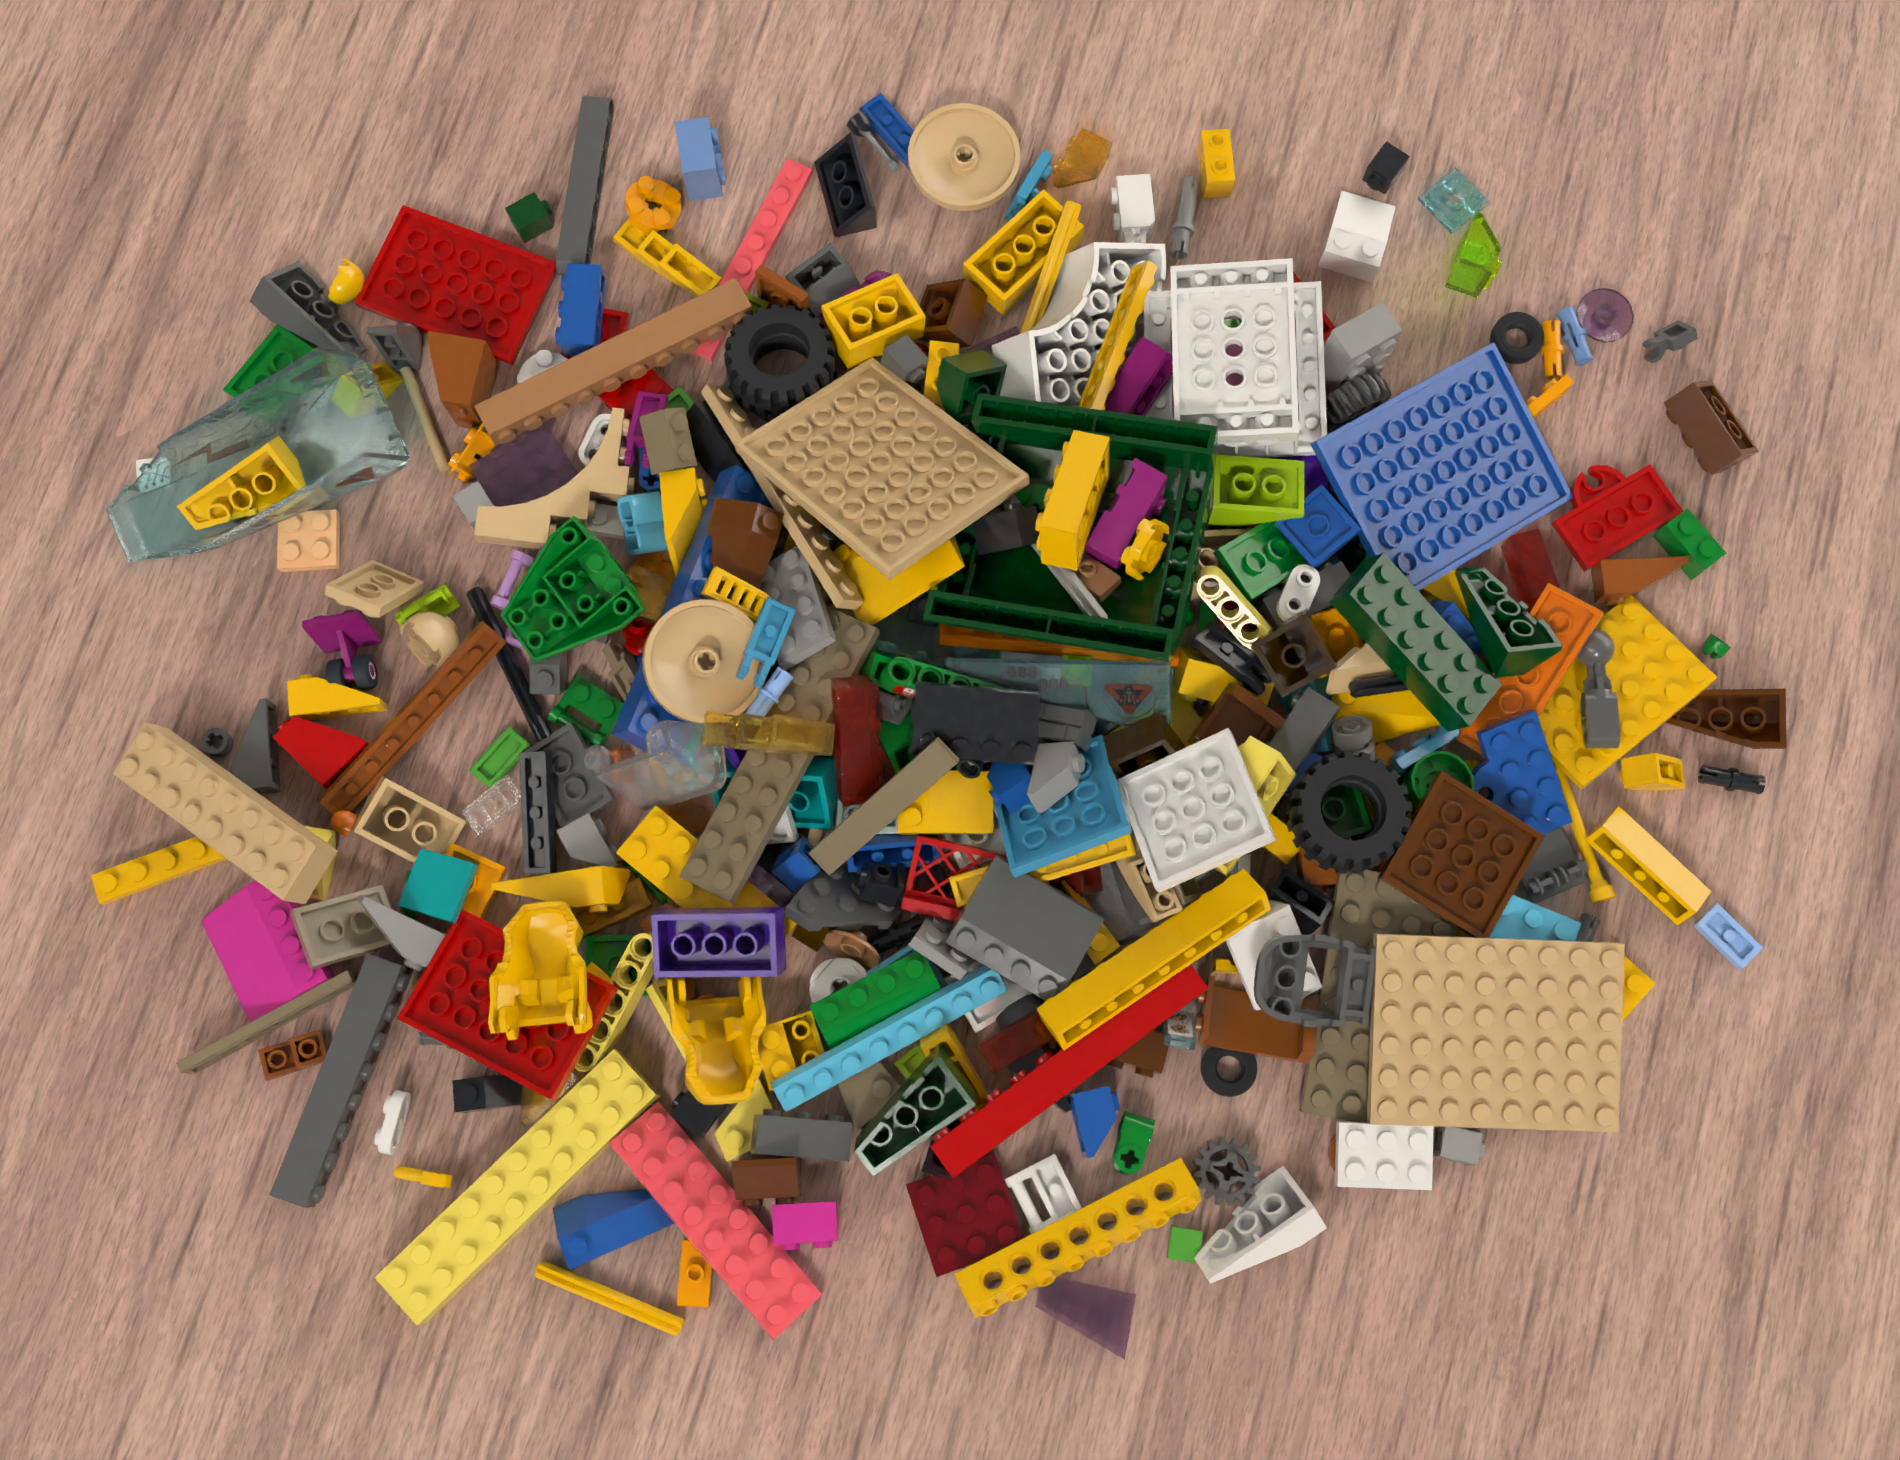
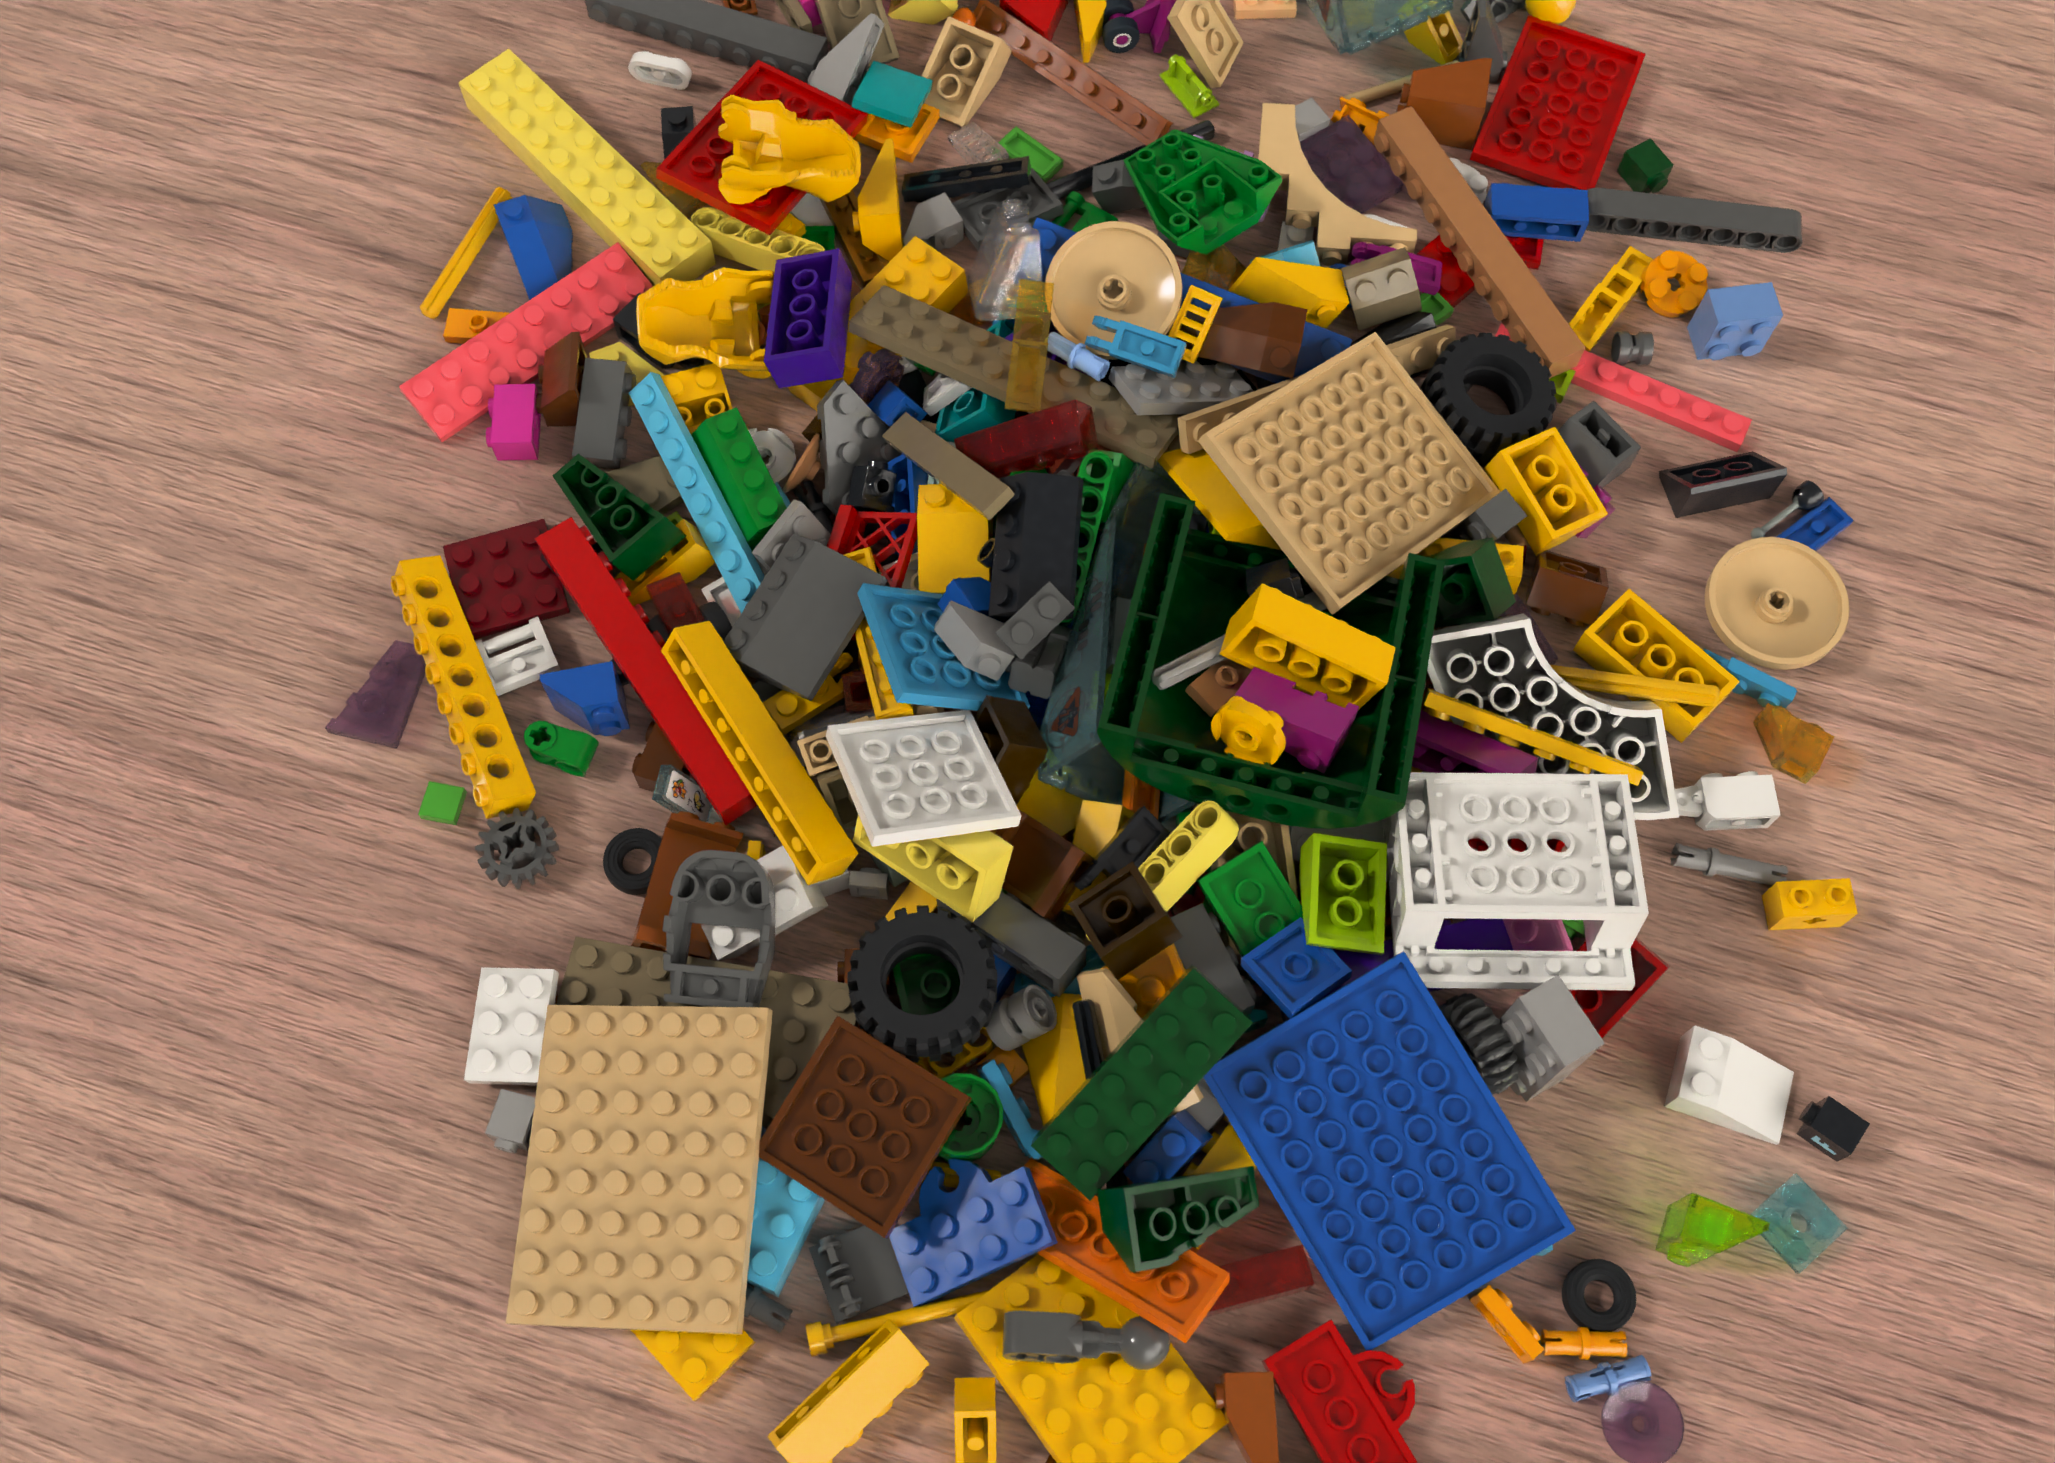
camera: 90 degrees right, 10 degrees down
yellow bar [394,1165,453,1188] -> none
tan cylinder [399,611,459,671] -> none
dark orange tile [755,264,810,311] -> none
white wedge [1194,1166,1327,1284] -> none
black brick [1264,867,1334,935] -> none
white plate [1276,564,1320,621] -> none
none -> dark grey plate [995,581,1075,660]
none -> dark grey wheel [1611,331,1654,365]

